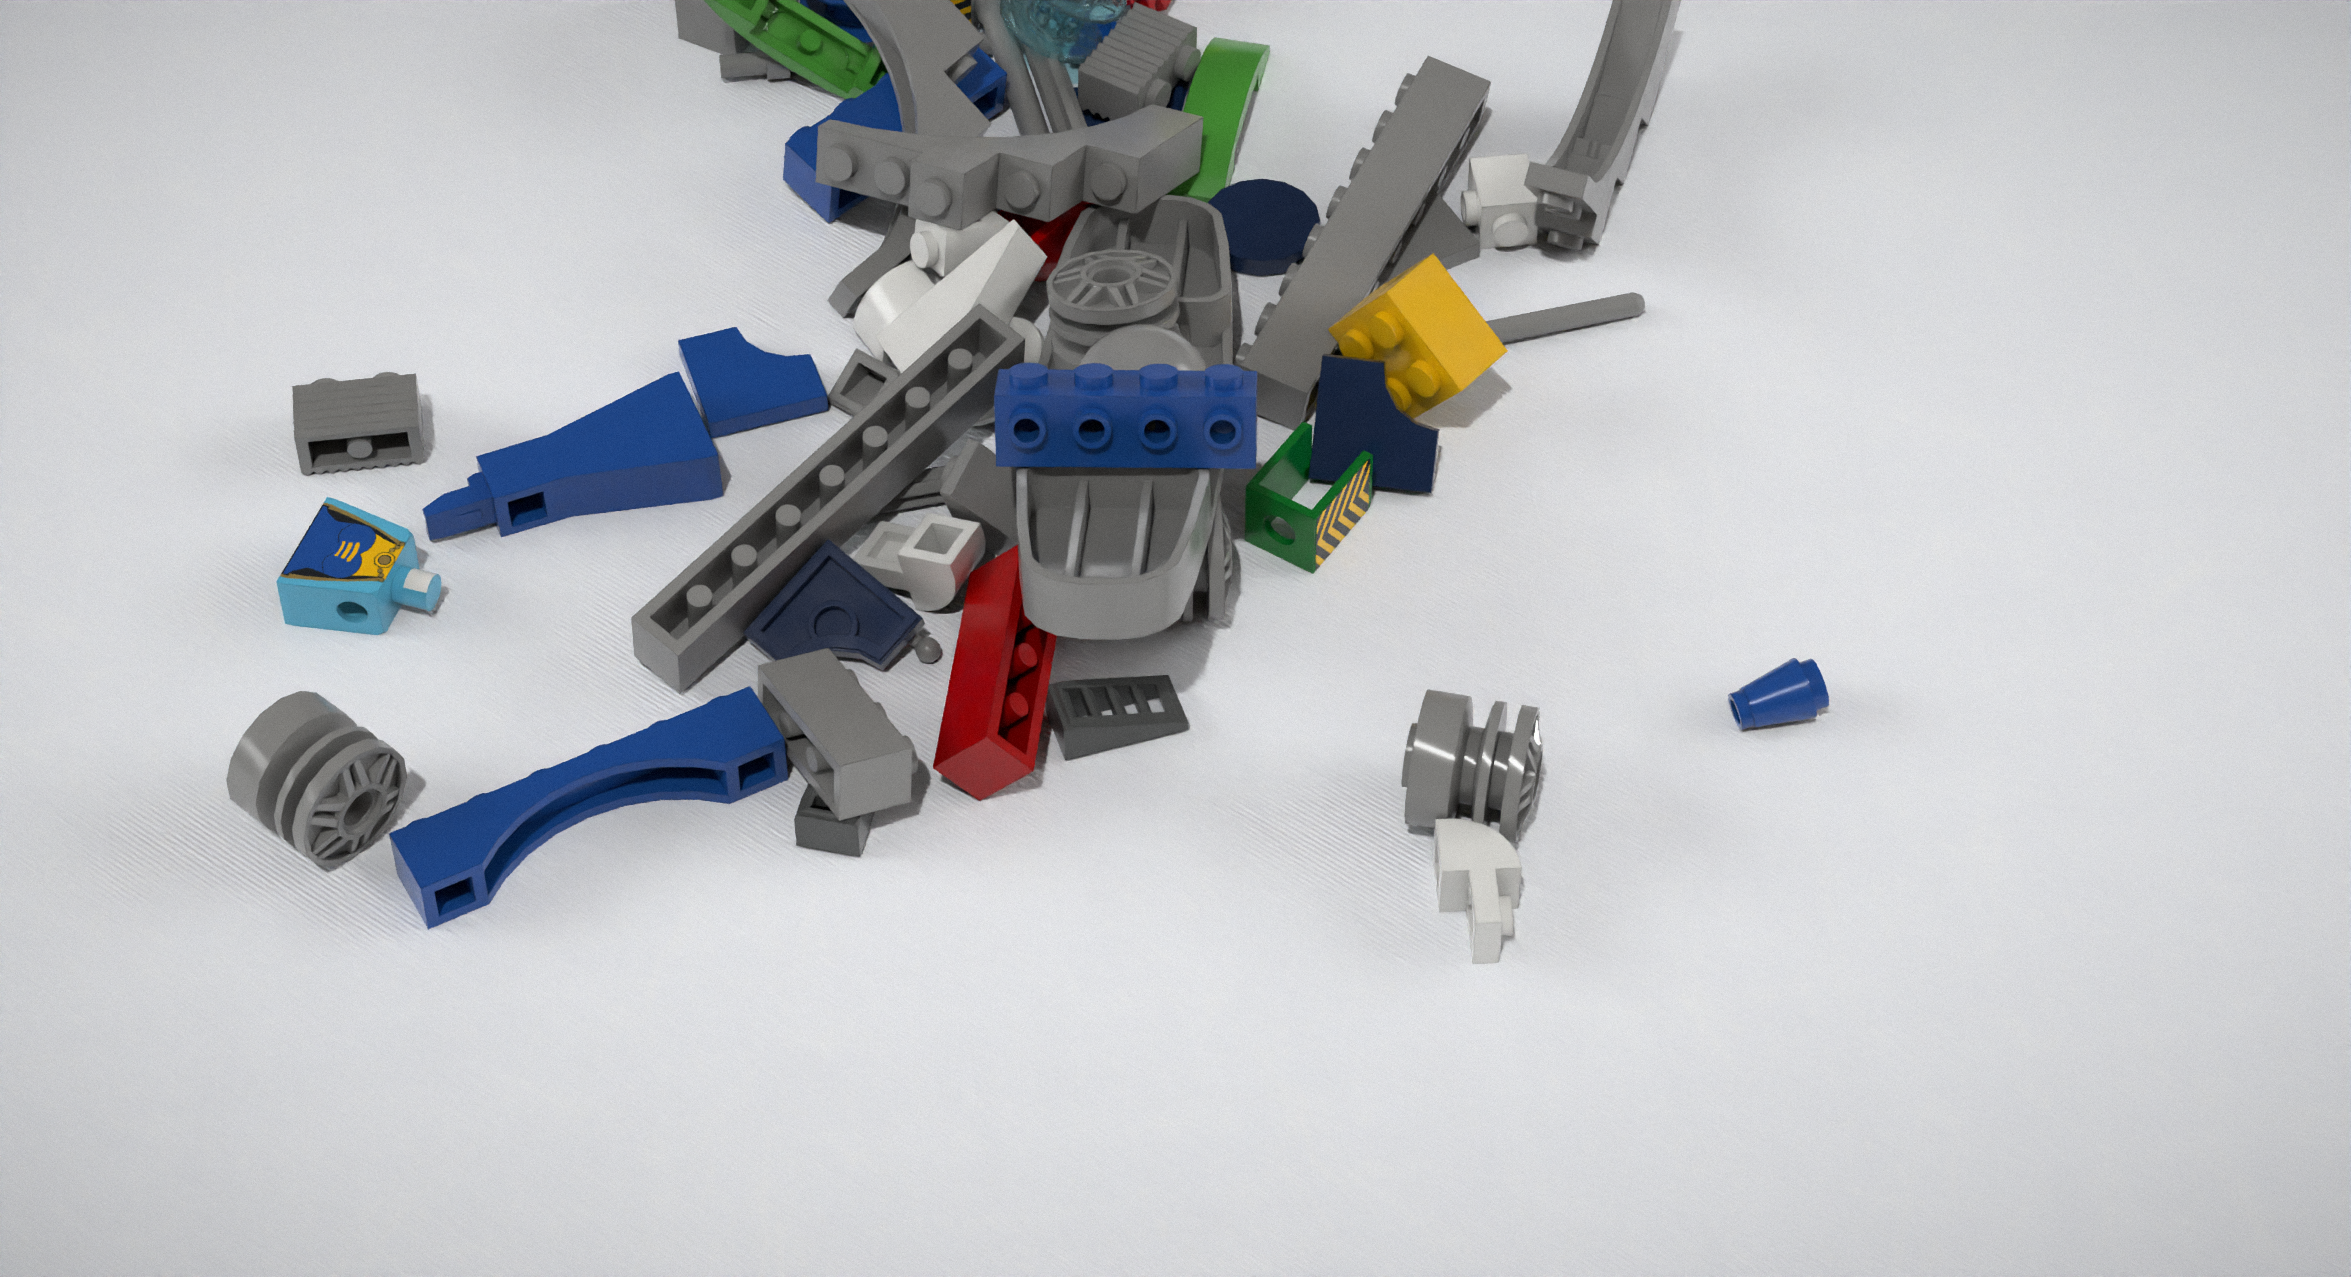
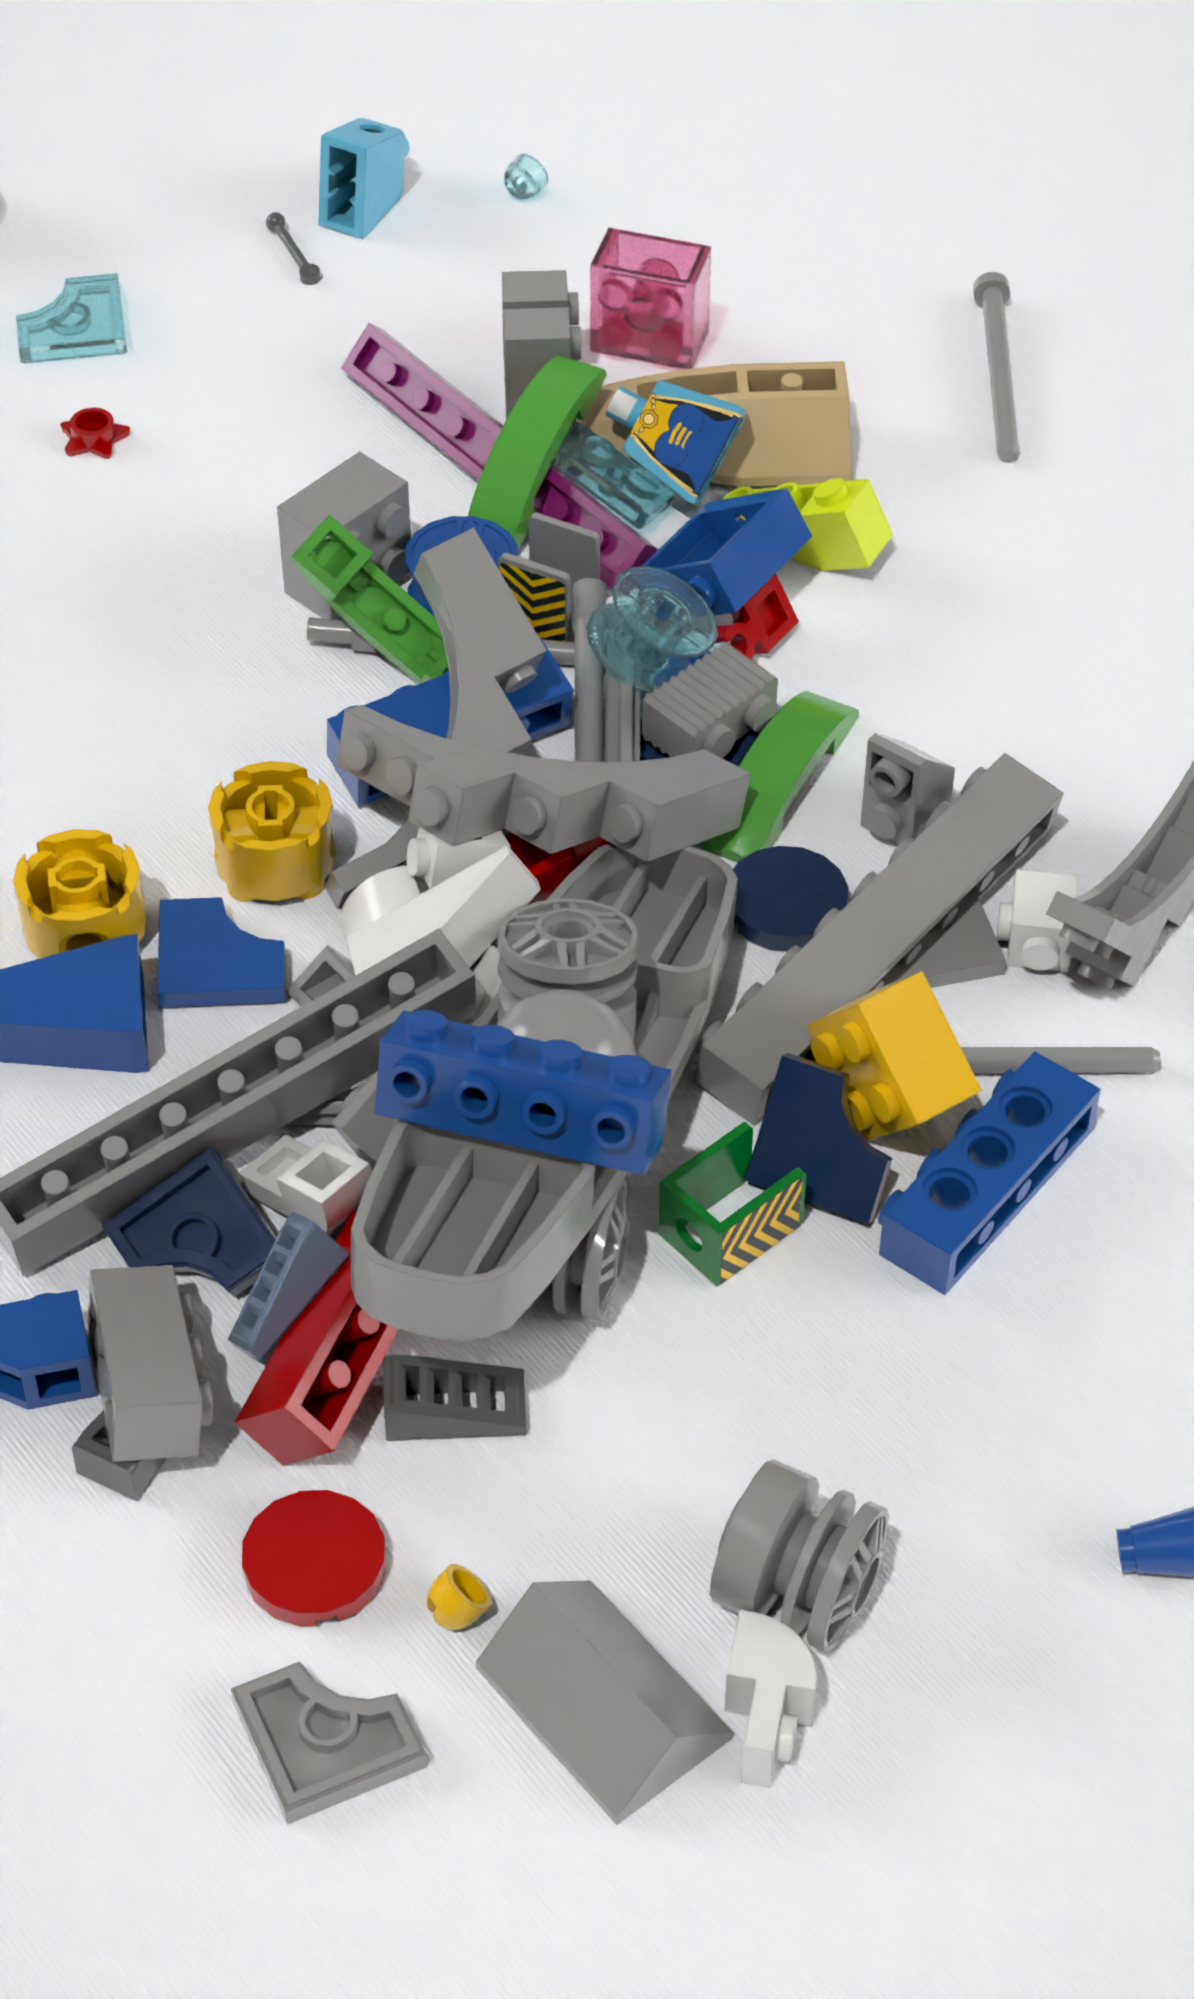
camera: 15 degrees right, 0 degrees up
none -> yellow brick [13,829,147,959]
none -> yellow brick [208,761,336,902]
none -> sand blue slope [227,1212,349,1361]
none -> light grey tile [231,1661,427,1825]
none -> red tile [242,1490,386,1627]
none -> yellow hinge [427,1564,492,1630]
none -> light grey slope [476,1580,733,1825]
none -> light grey slope [860,733,955,845]
none -> blue brick [878,1051,1101,1295]

